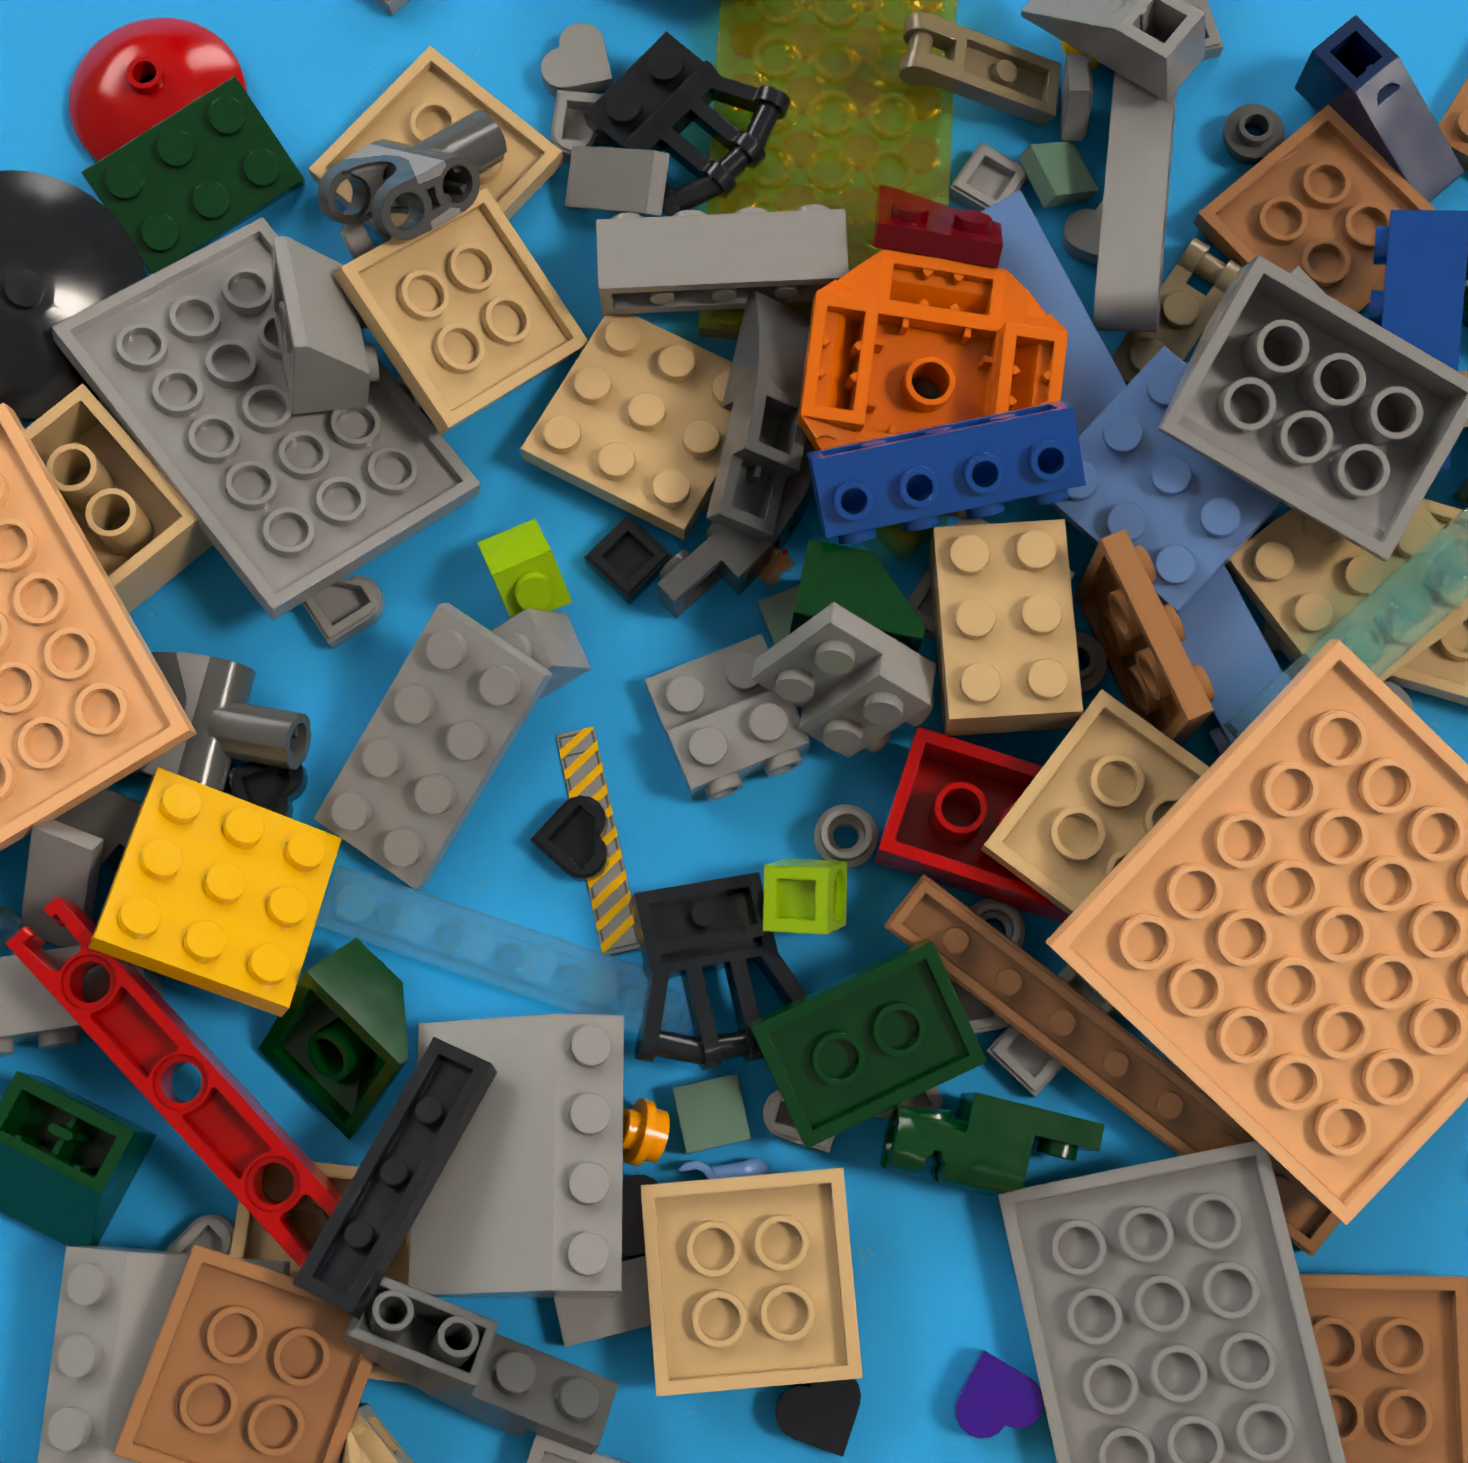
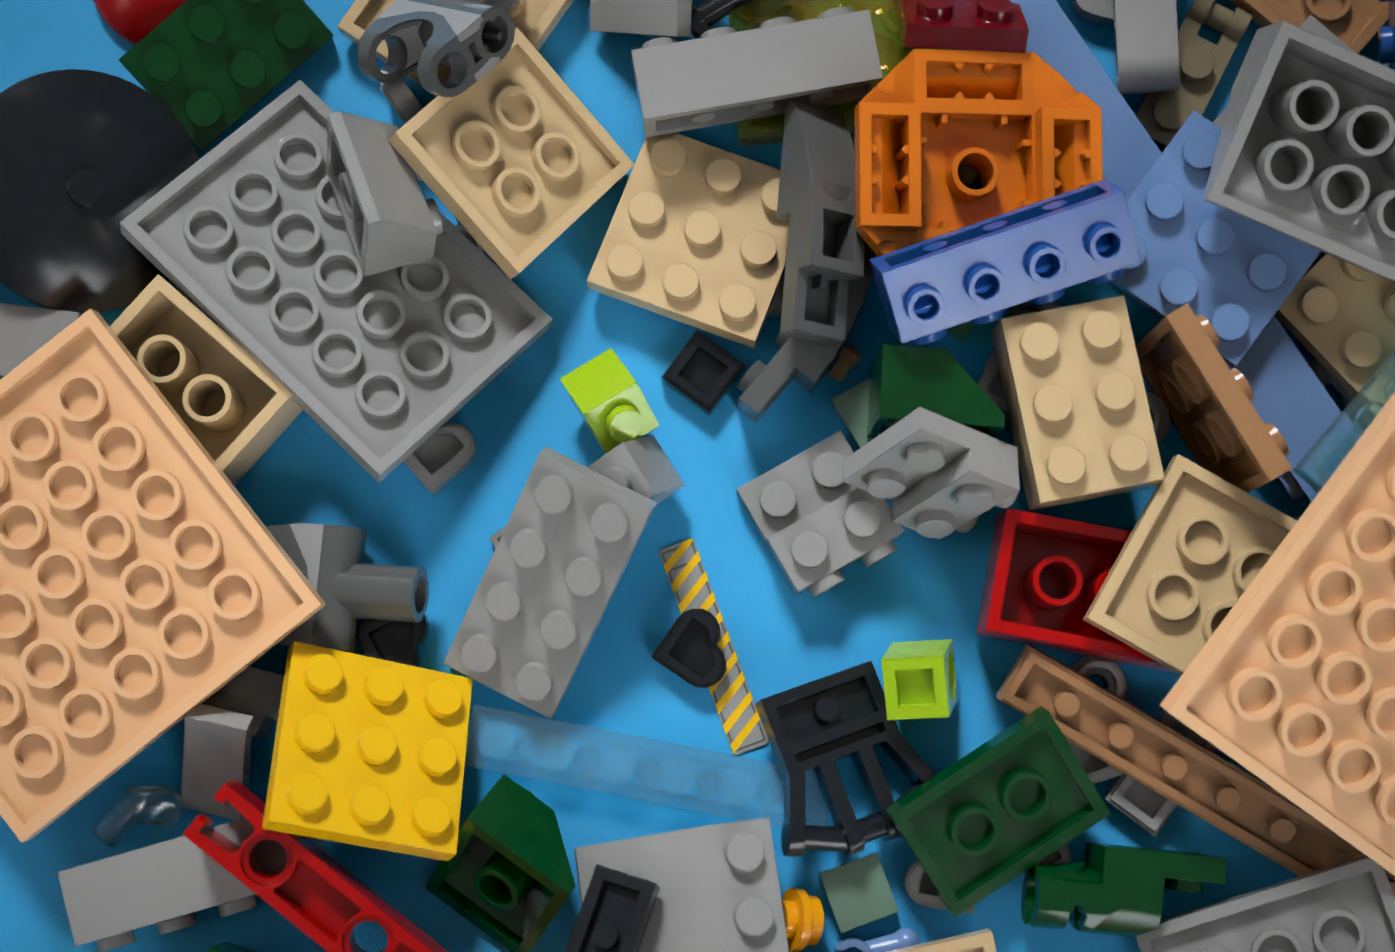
camera: 10 degrees left, 5 degrees up
light grey plate [814,804,878,869] -> none

